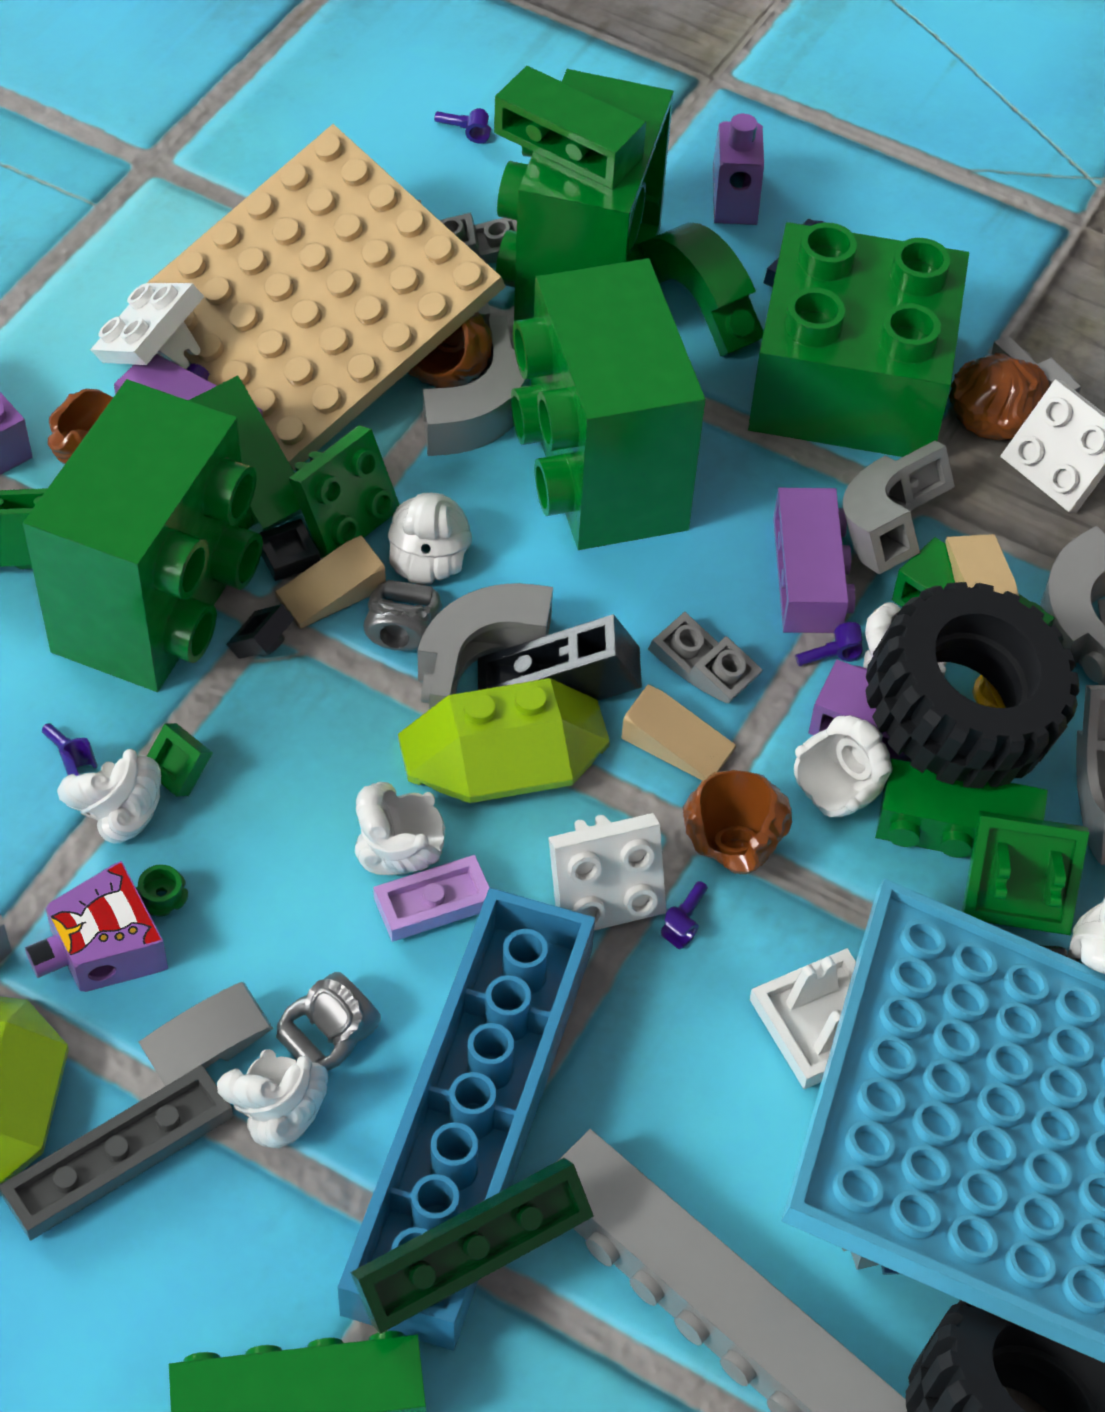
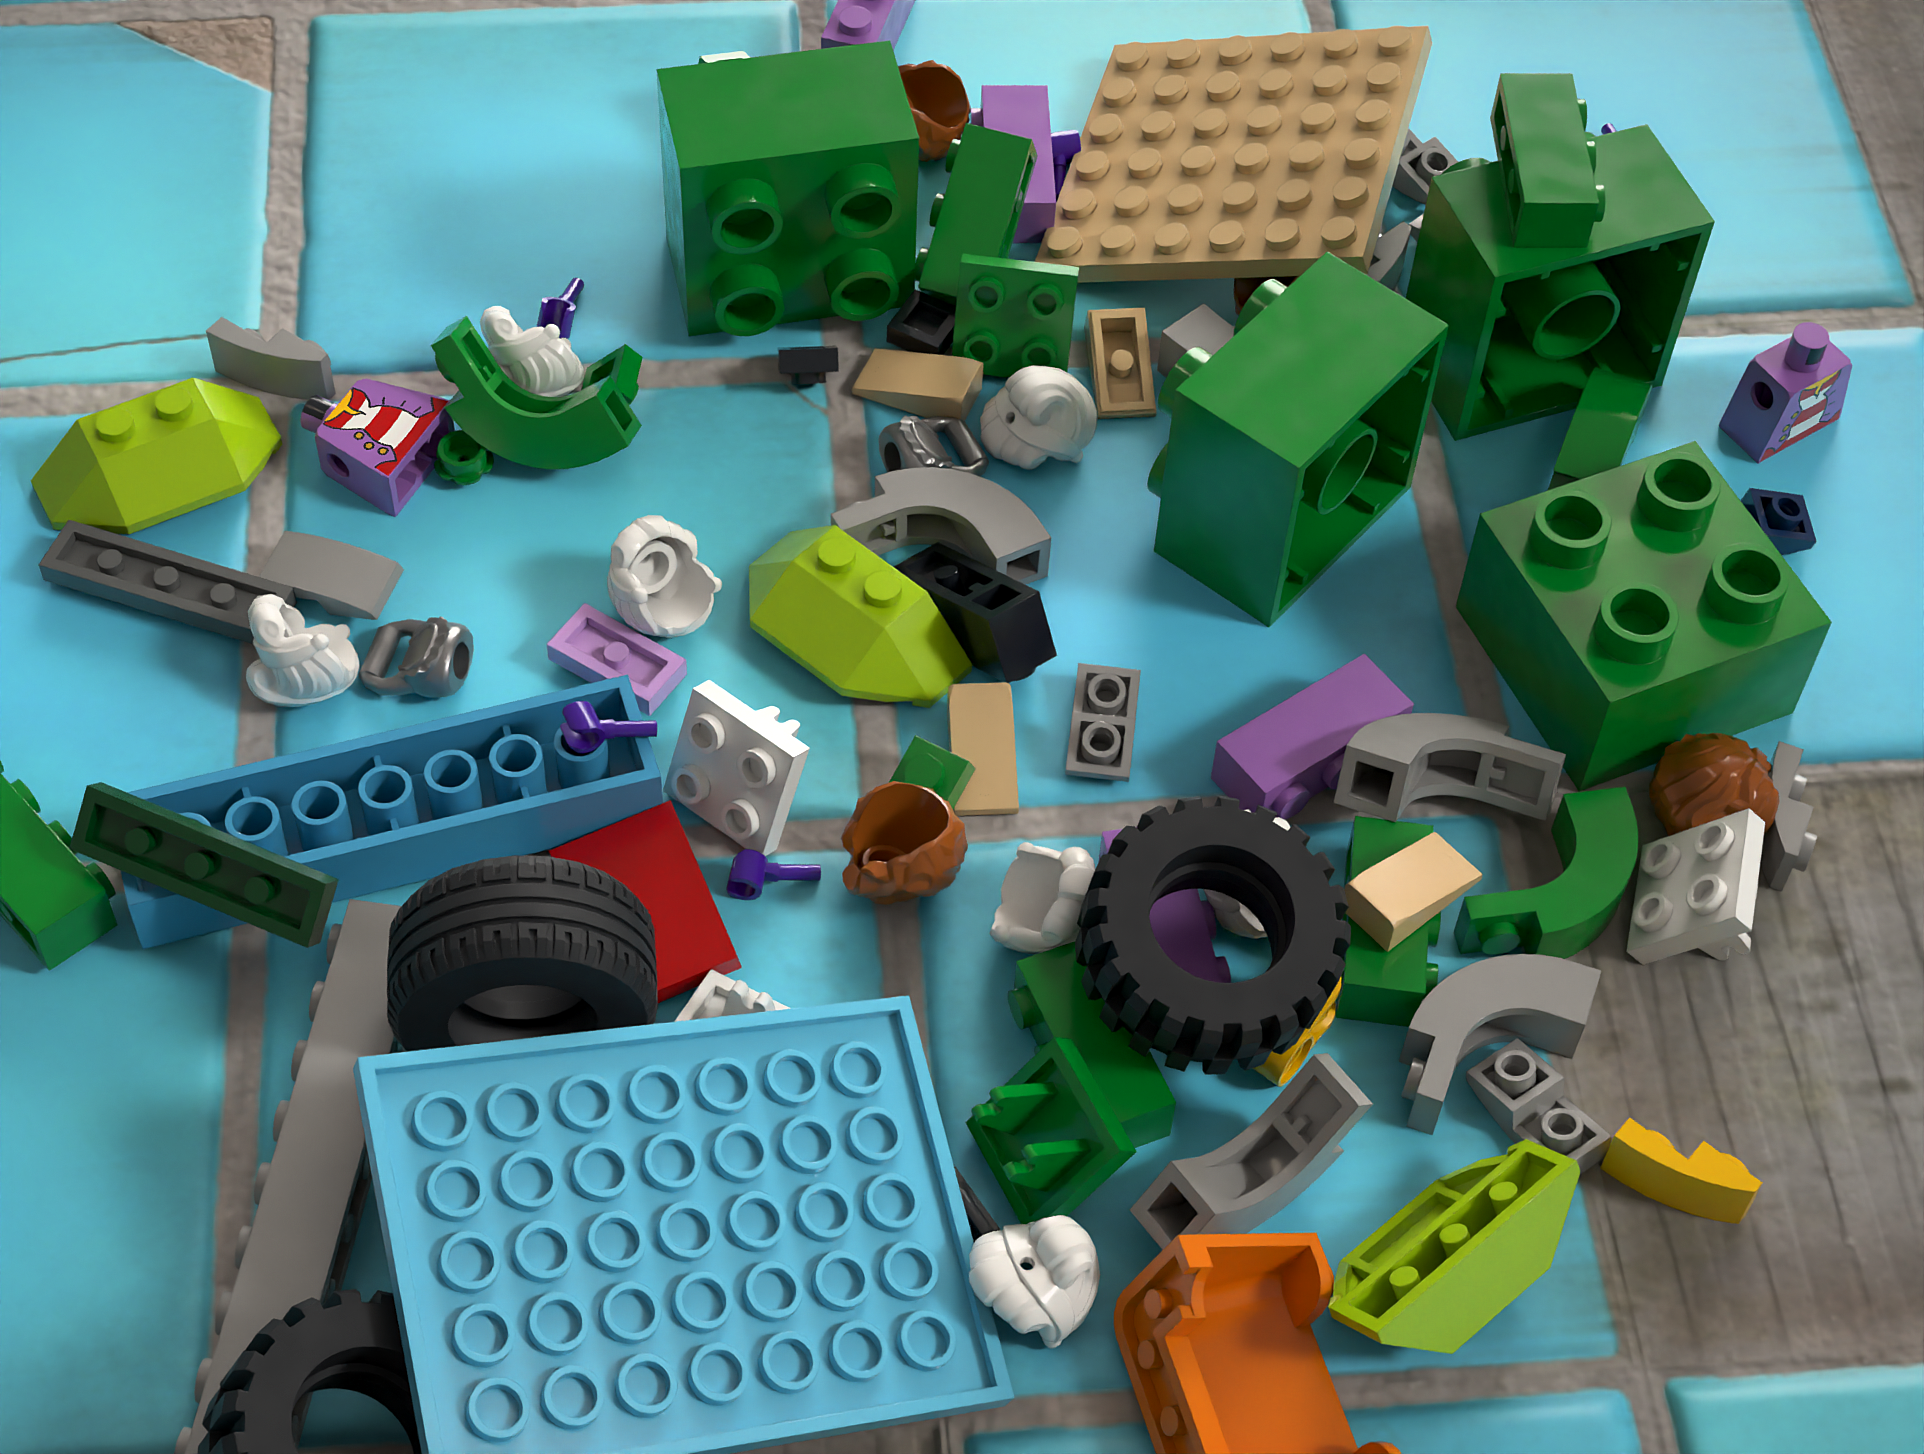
camera: 55 degrees right, 0 degrees up
white plate [90,283,204,369] -> none
none -> black tyre [387,855,658,1052]
none -> green arch [430,316,642,469]
none -> red tile [549,800,742,1003]
none -> dark purple hand [560,701,657,753]
none -> green plate [889,735,976,809]
none -> tan slope [1084,307,1156,419]
none -> green arch [1453,786,1638,959]

